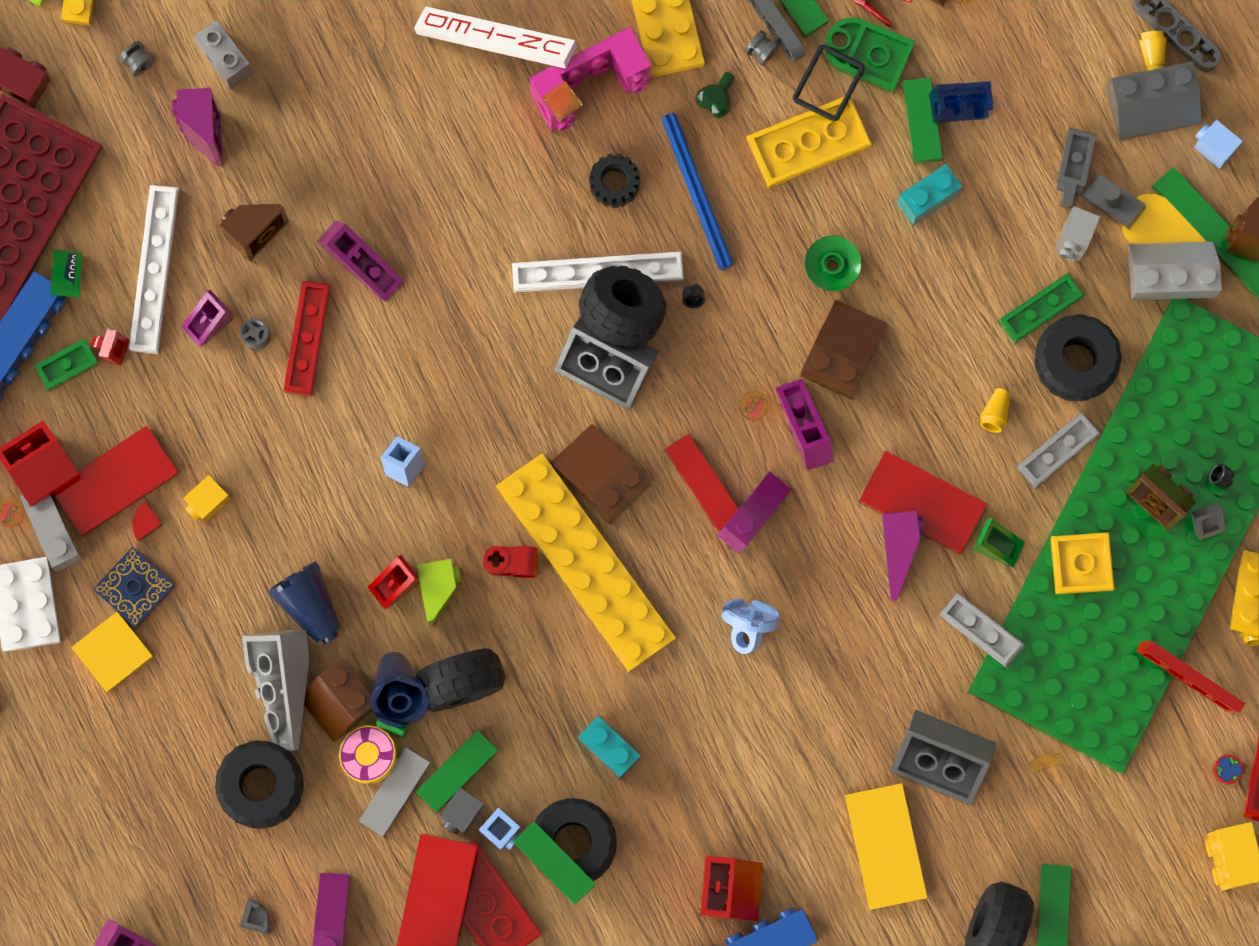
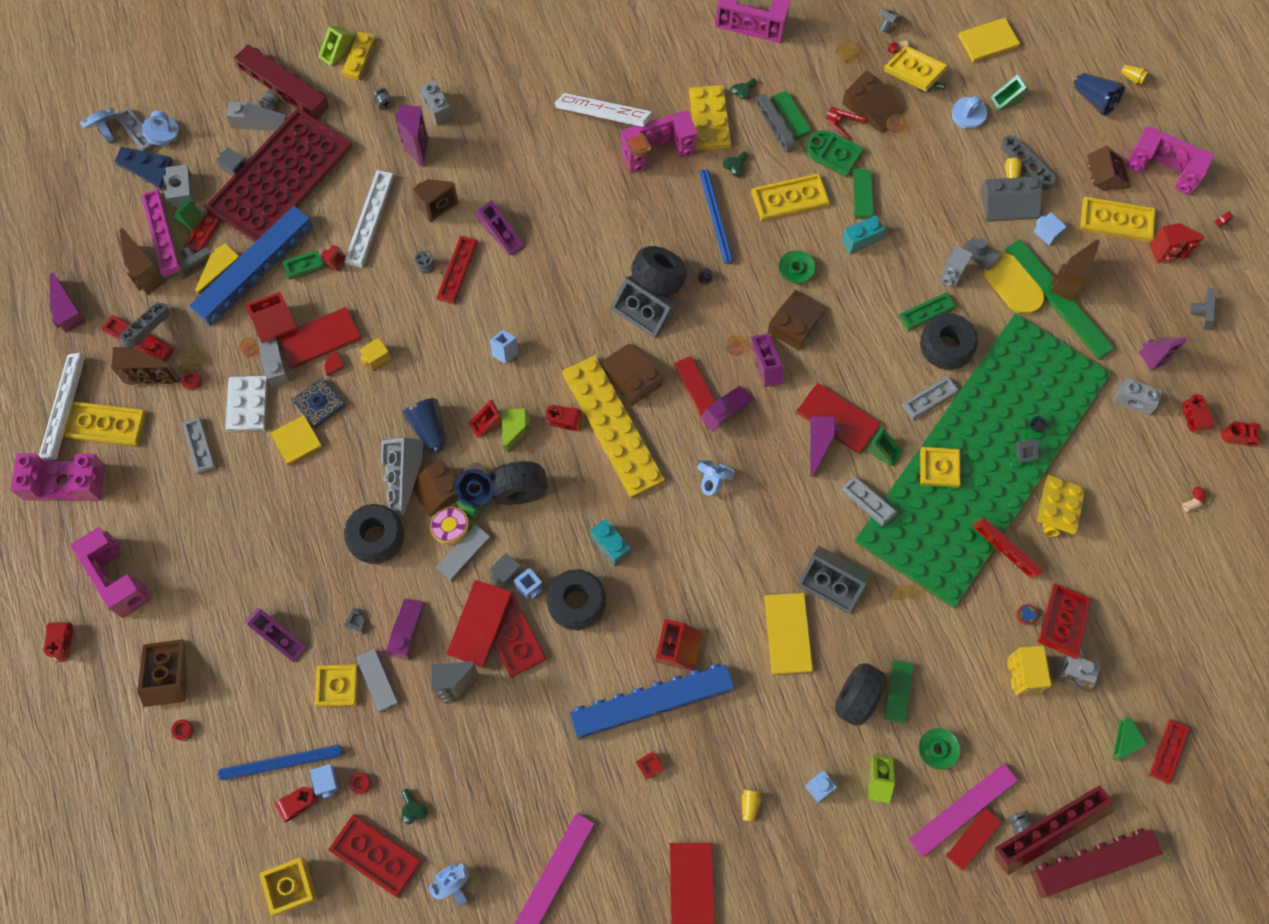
camera: 10 degrees right, 10 degrees down
green slope [50,250,82,297] -> none
magenta slope [181,290,233,347] -> none
green tile [416,730,498,813] -> none
white tile [512,252,684,293] -> none
green tile [513,821,596,905] -> none
black tyre [589,154,640,208] -> none
dark grey wheel [745,30,780,66] -> none
black piece [793,44,865,121] -> none
clear blue hinge [929,81,993,123] -> none
yellow cone [979,388,1011,433] -> none
dark grey hinge [1056,128,1096,209] -> none
reddish brown slope [1126,463,1196,531] -> none
light grey slope [1128,242,1222,301] -> none

